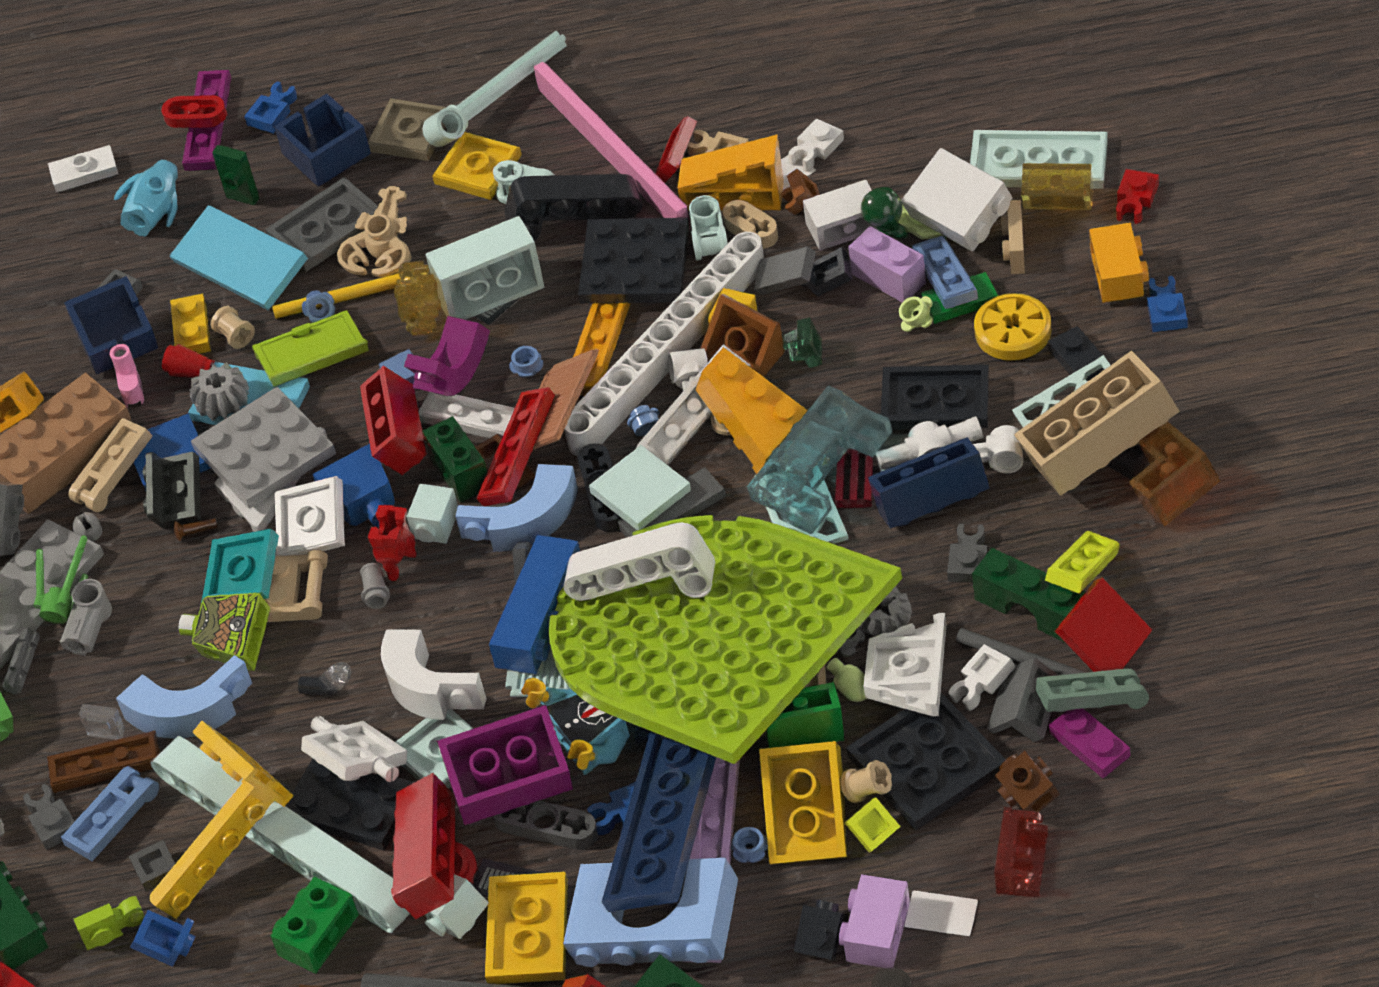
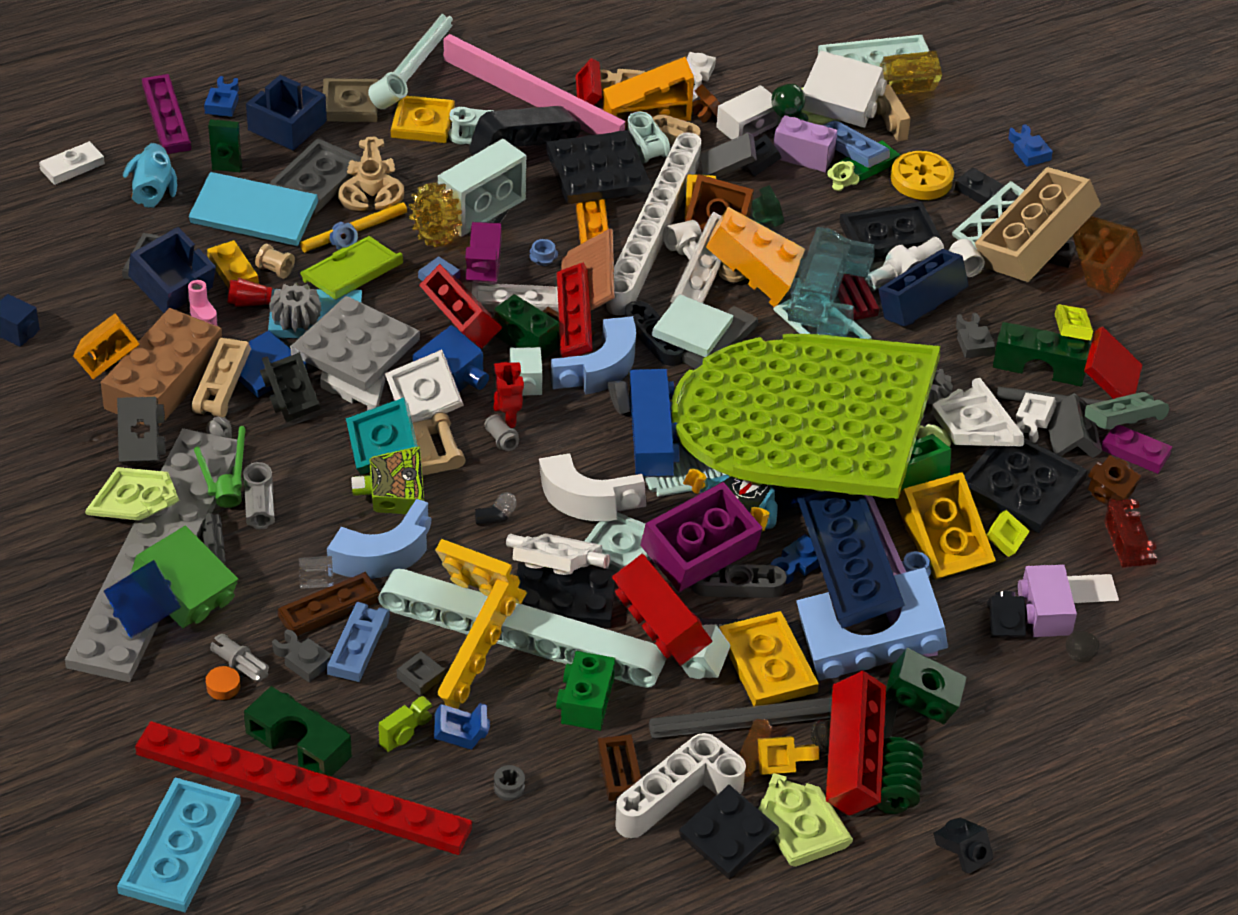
camera: 30 degrees left, 5 degrees down
red plate [161,95,227,128] -> none
reddish brown piece [174,518,217,541] -> none
white beam [564,522,715,601] -> none
medium blue plate [627,405,660,436] -> none
tan bush [840,760,892,803] -> none
light orange brick [1089,223,1149,303] -> none
red plate [1116,169,1159,224] -> none

